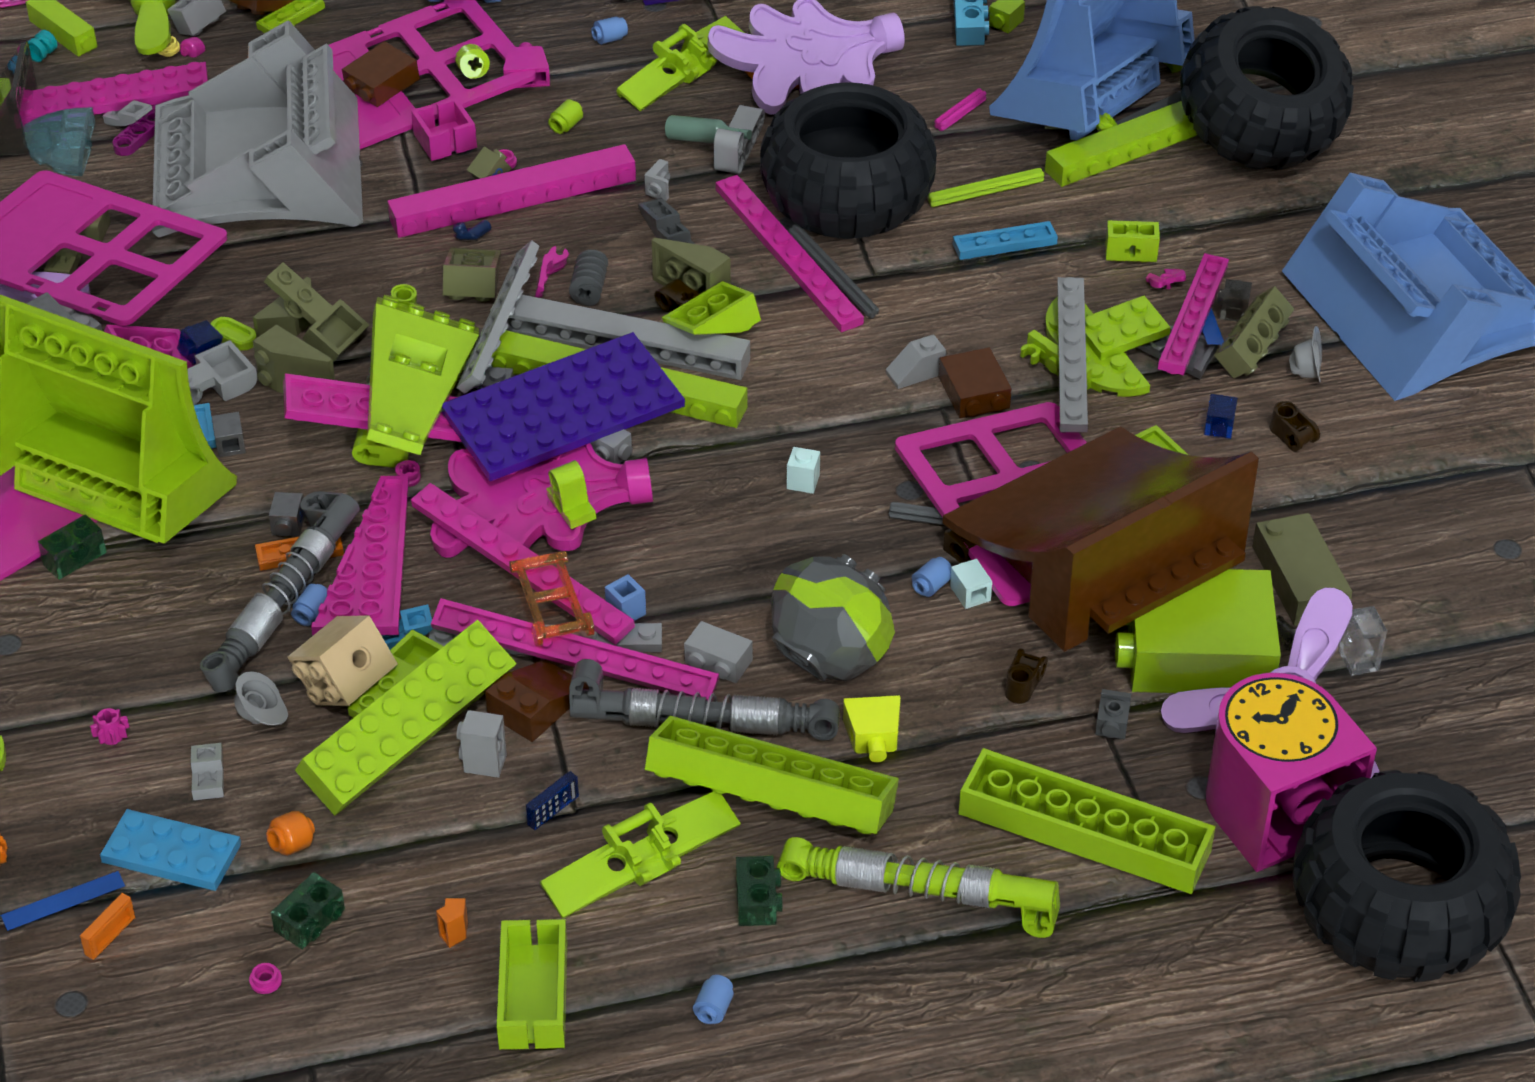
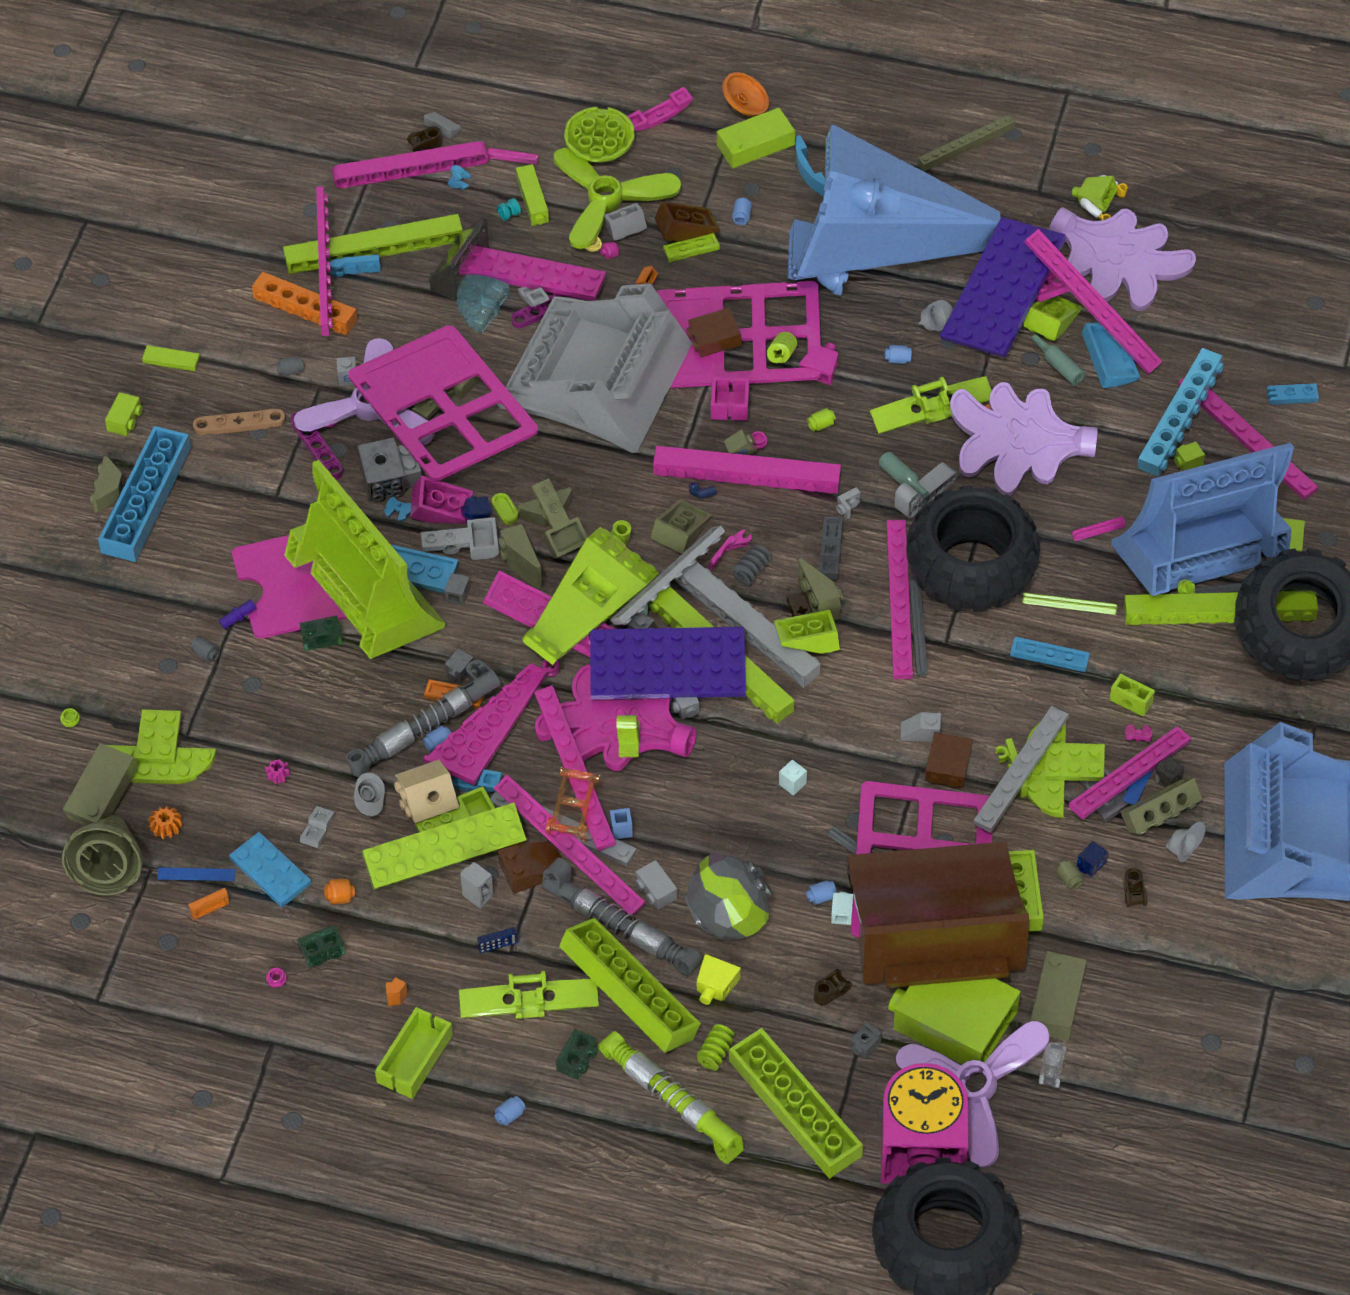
camera: 30 degrees right, 10 degrees up
none -> lime piece [697,1024,735,1071]
none -> olive brick [1056,860,1084,890]

